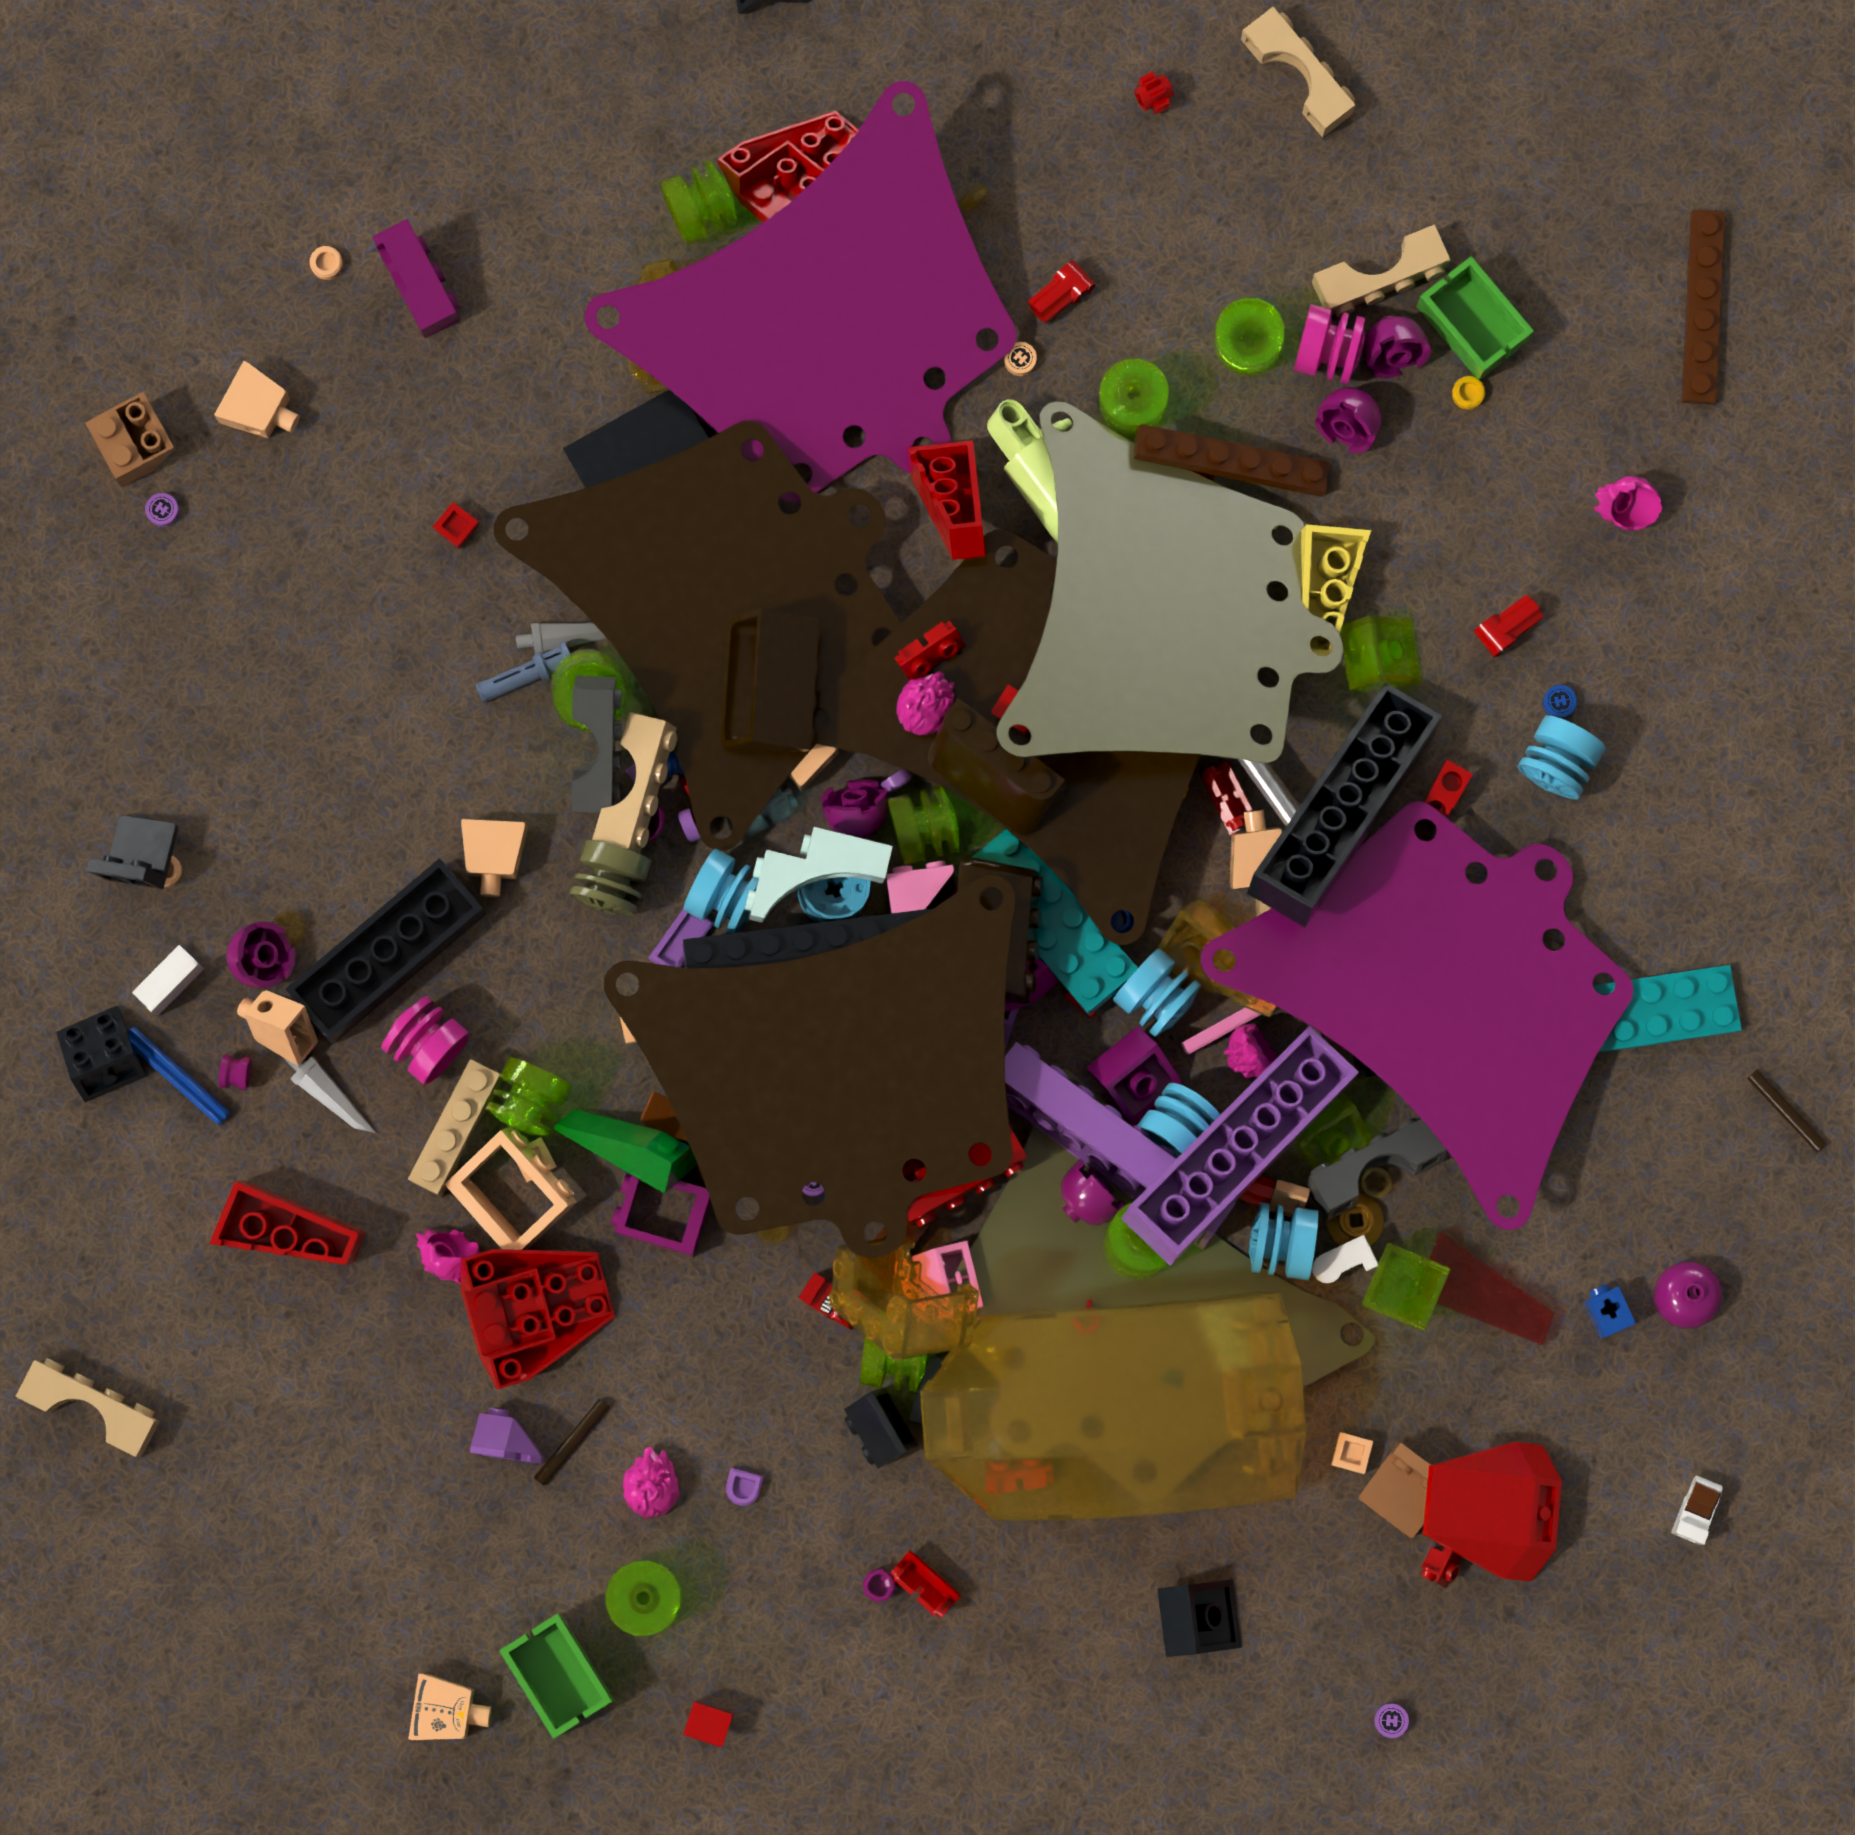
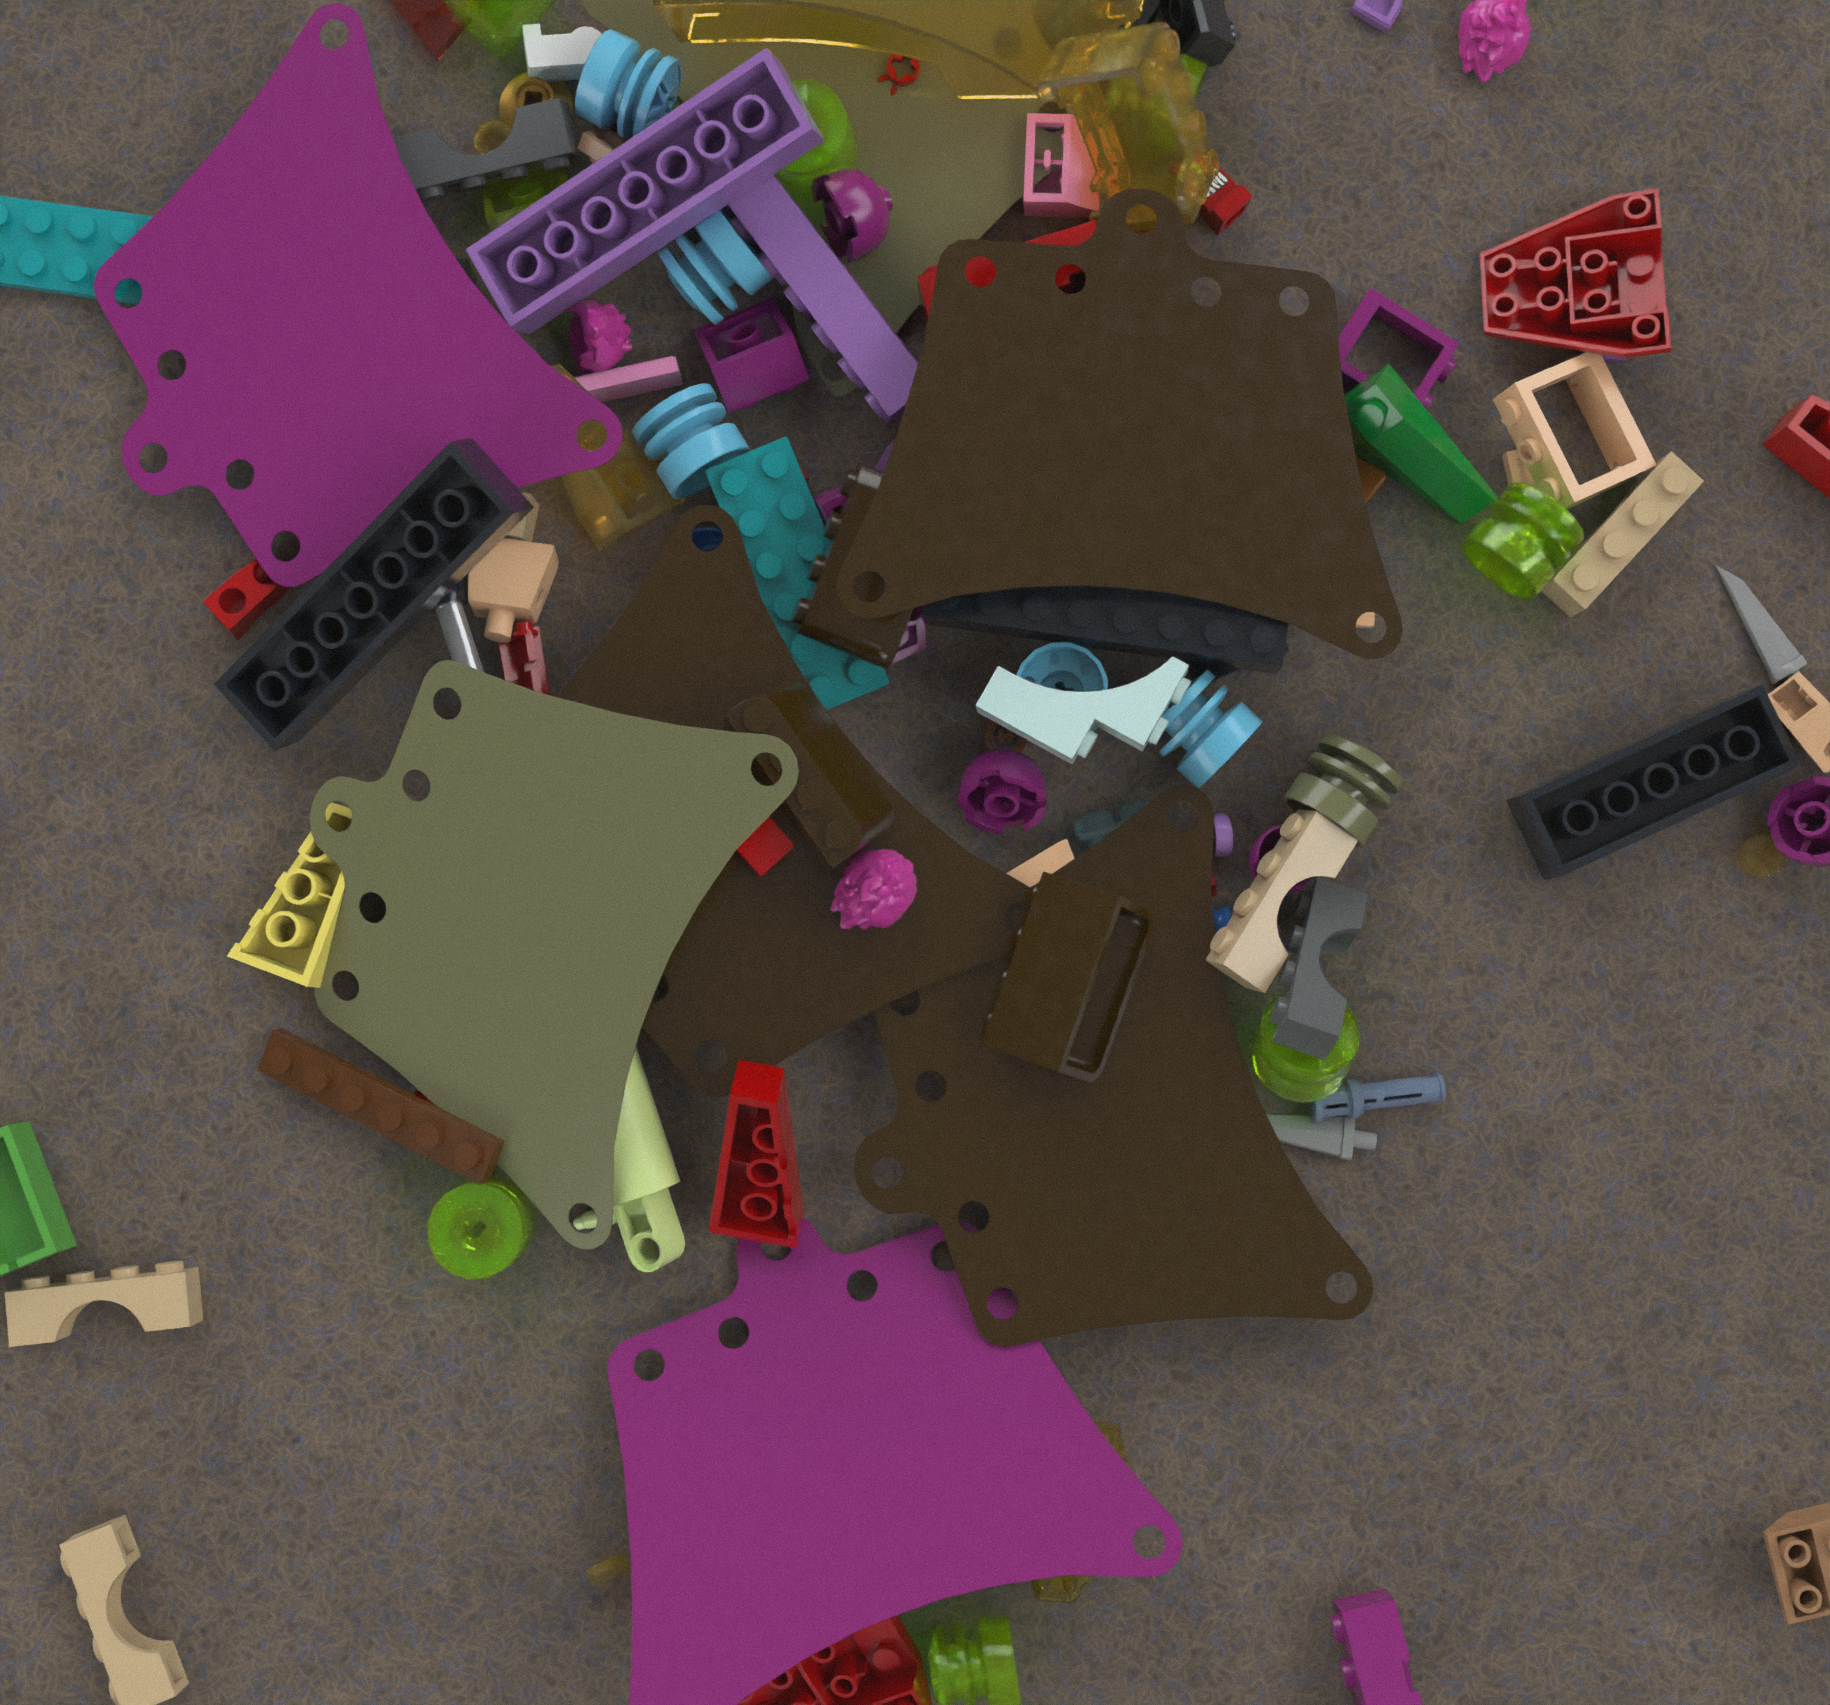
camera: 170 degrees left, 5 degrees up
medium lavender tile [145,493,179,527] -> none
light nougat torso [214,361,300,438] -> none
dark pink wheel [381,996,471,1086] -> none
dark pink hair [416,1228,479,1285] -> none
red plate [432,502,480,550] -> none
light nougat torso [461,819,528,897] -> none
medium lavender slope [470,1408,544,1464] -> none
dark brown bar [534,1399,609,1486] -> none
black tile [563,390,709,488] -> none
medium lavender tile [648,910,714,968] -> none
medium lavender tile [880,769,914,795] -> none
bright pink slope [886,861,954,914] -> none
clear neon green wheel [887,785,960,866] -> none
red hinge [894,620,966,681] -> none
light nougat tile [1004,342,1037,376] -> none
red piece [1028,260,1096,325] -> none
red gear [1134,71,1174,115] -> none
clear neon green wheel [1214,297,1285,376] -> none
dark pink wheel [1293,304,1365,385] -> none
magenta cylinder [1314,387,1382,453] -> none
clear neon green slope [1340,616,1422,691] -> none
magenta cylinder [1363,316,1432,379] -> none
yellow tile [1452,376,1485,410] -> none
red piece [1473,595,1544,658] -> none
medium azure wheel [1517,715,1606,800] -> none
blue tile [1543,685,1577,719] -> none

